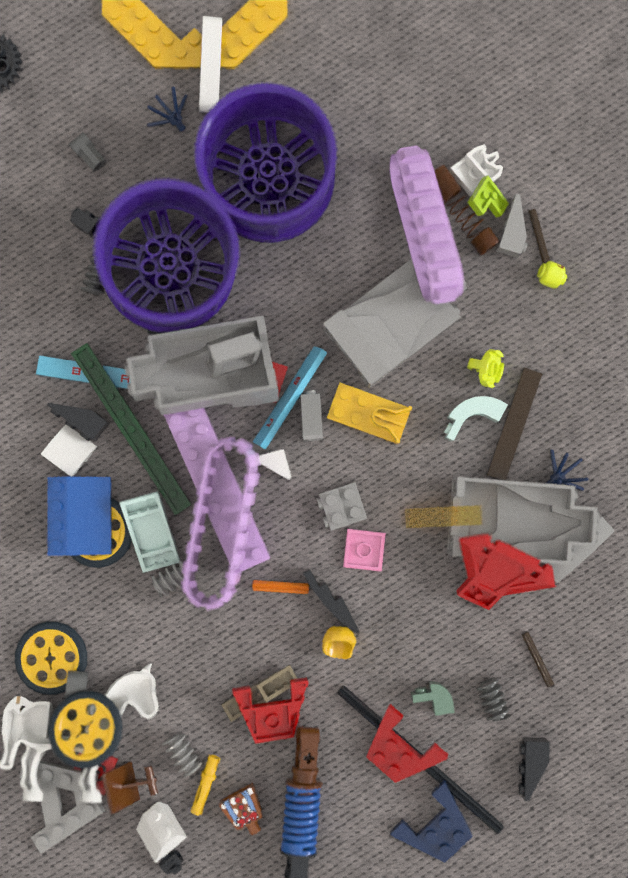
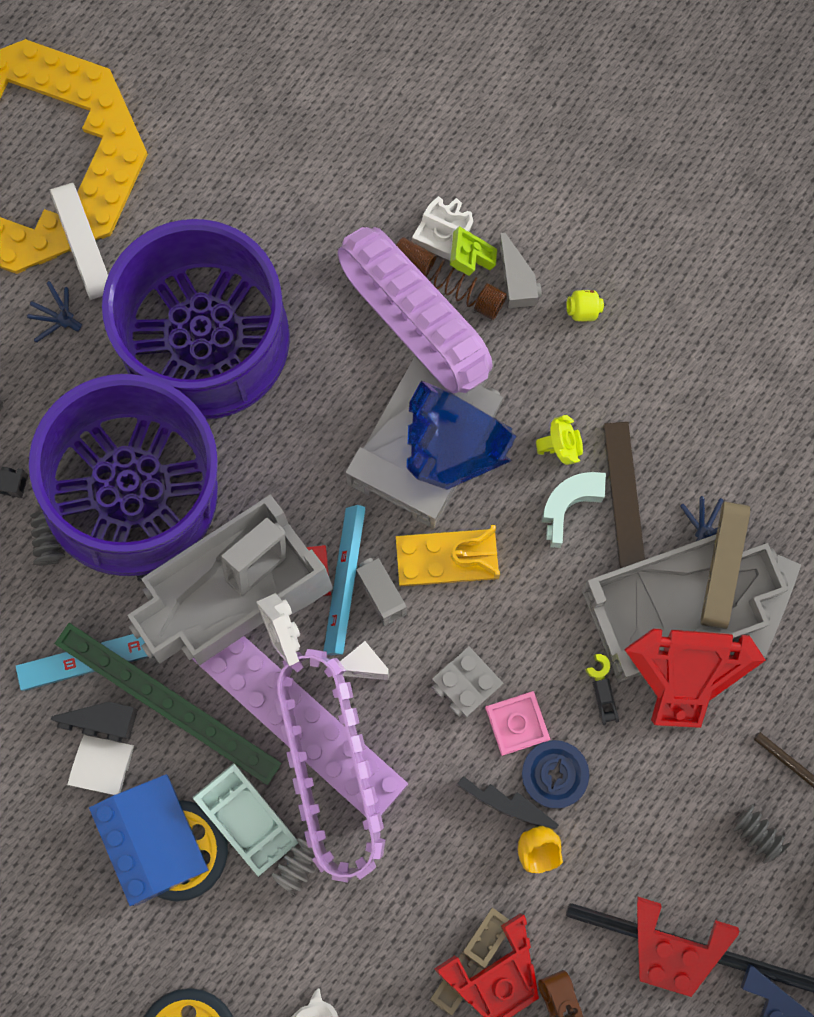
camera: 25 degrees left, 10 degrees down
orange axle [252,580,309,594] -> none
clear yellow slope [405,505,483,528] -> none
sand green brick [411,681,455,716] -> none
dark brown bar [528,209,550,263] -> none
none -> white plate [257,593,300,666]
none -> clear blue panel [406,381,517,490]
none -> dark blue gear [522,740,589,809]
none -> black piece [585,654,619,726]
none -> dark tan beam [700,501,750,629]

